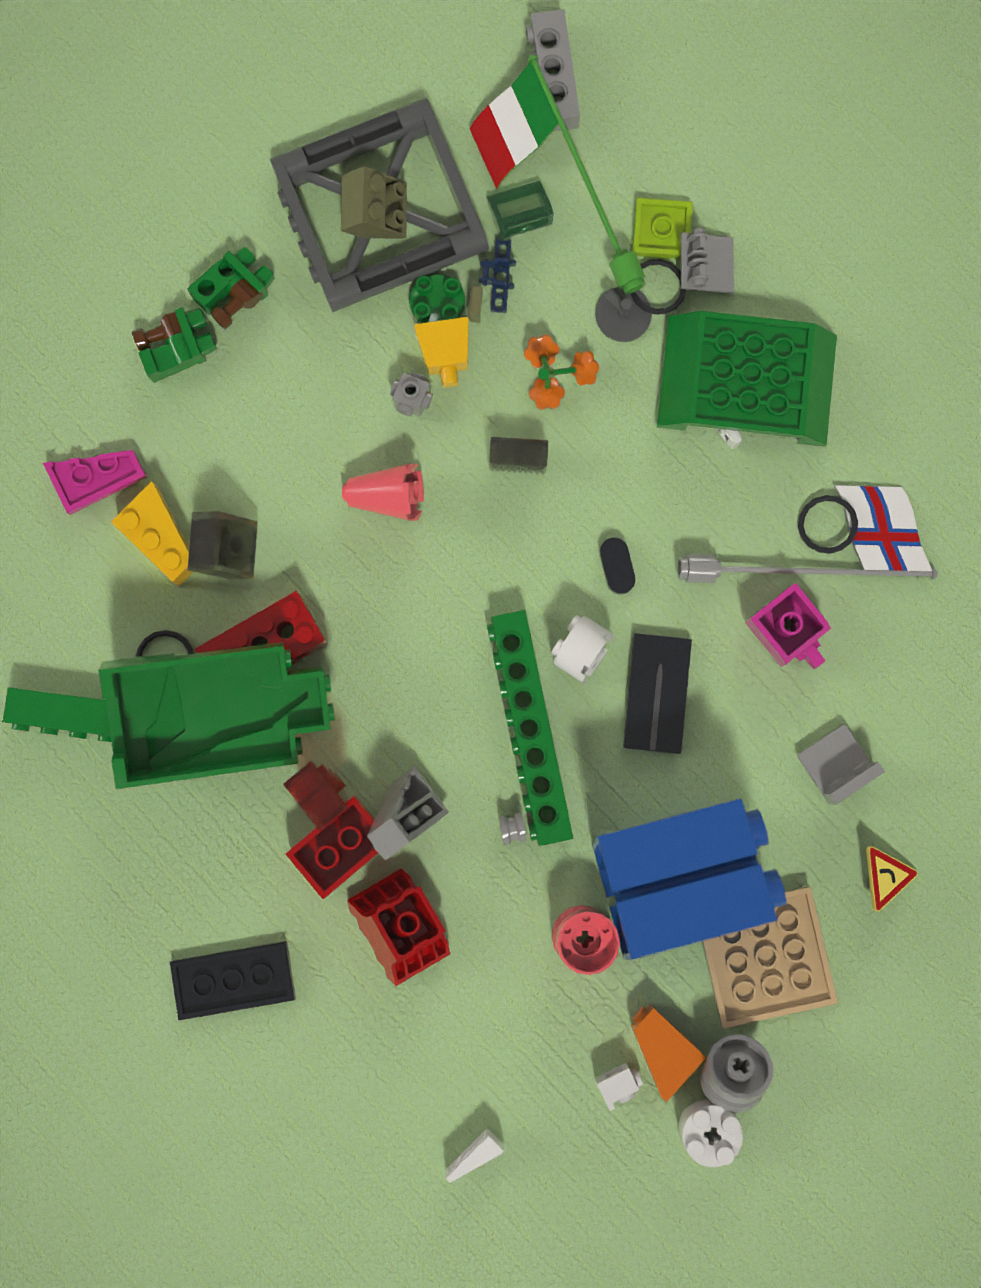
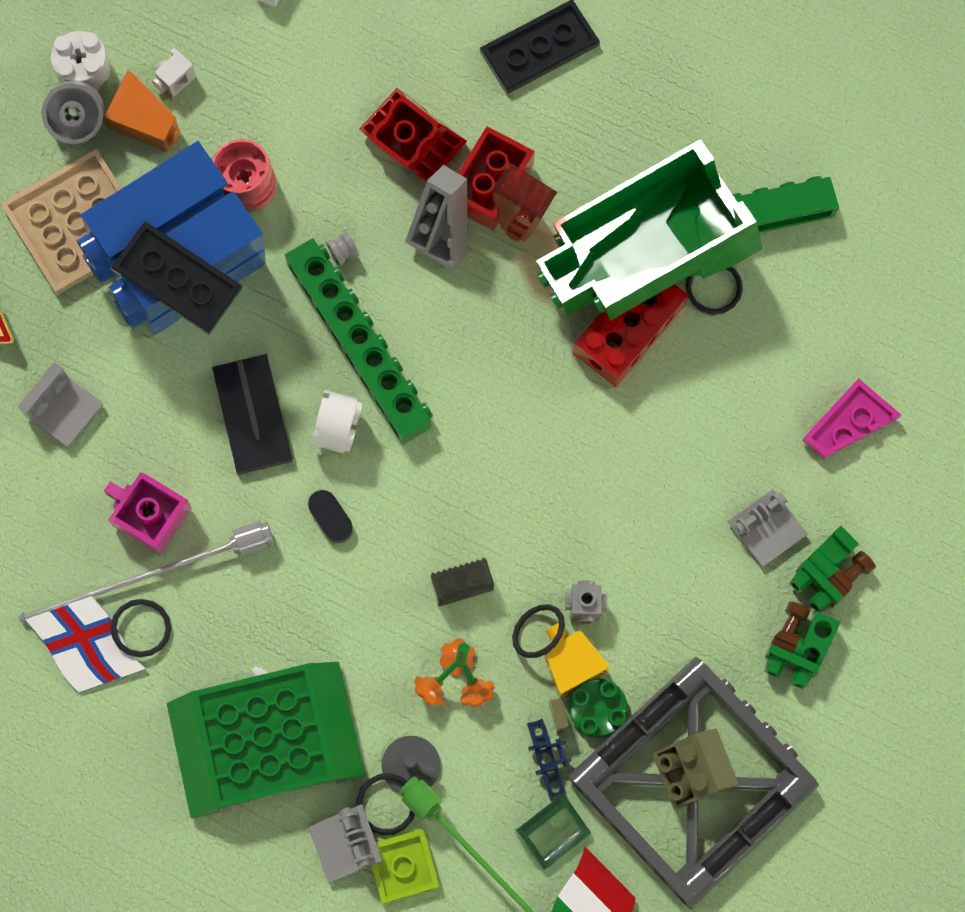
camera: 160 degrees right, 10 degrees down
yellow wedge [111,481,199,586] -> none
clear smoke brick [187,511,258,579] -> none
coral cone [342,463,424,521] -> none
none -> black tile [111,221,243,335]
none -> black piece [512,604,565,658]
none -> light grey hinge [728,489,808,567]

